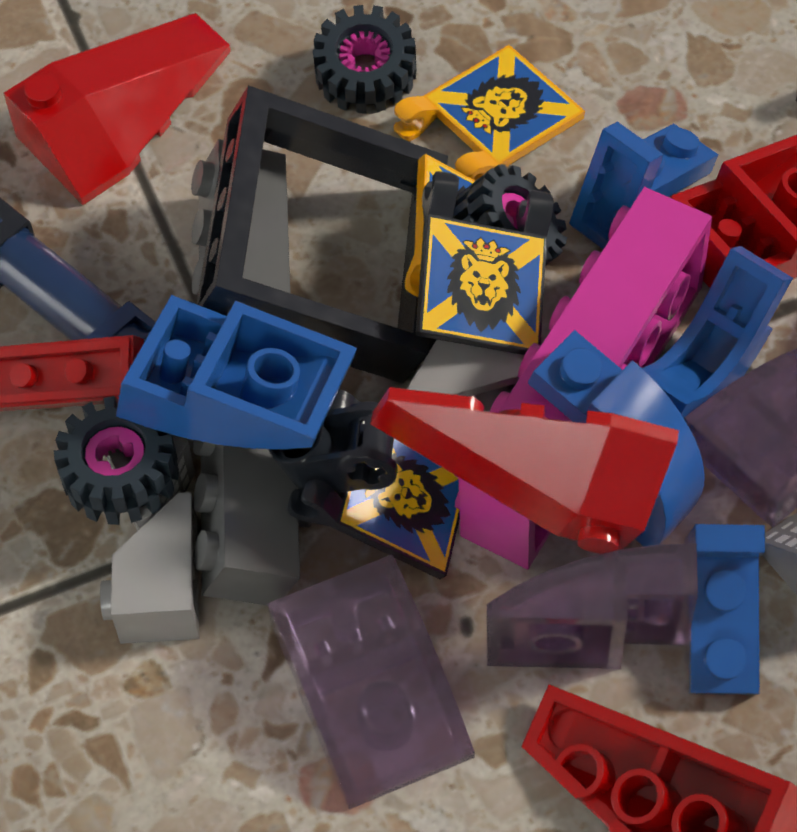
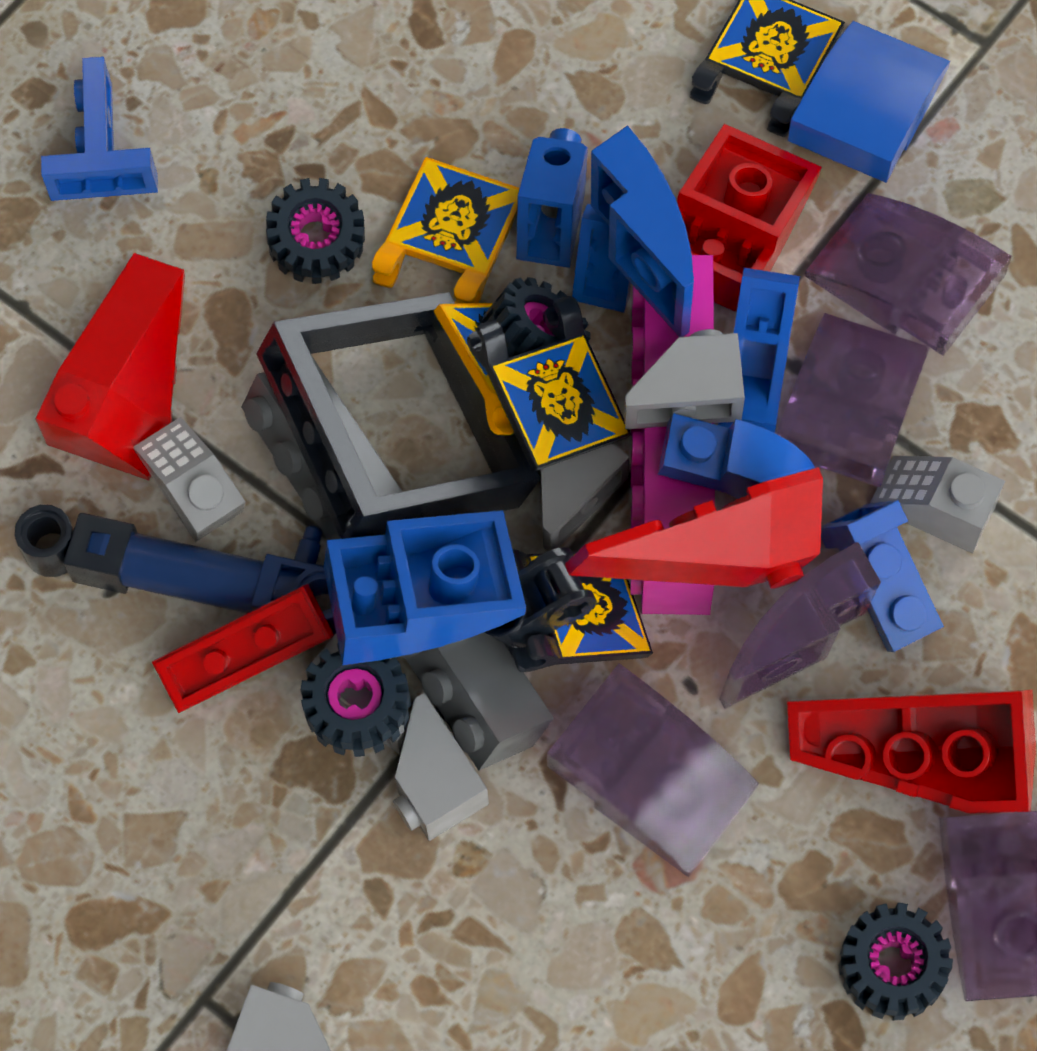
camera: 30 degrees left, 10 degrees up
none -> light grey slope [133,417,246,542]
none -> blue torso [516,128,588,268]
none -> blue slope [591,125,694,337]
none -> light grey slope [624,329,745,429]

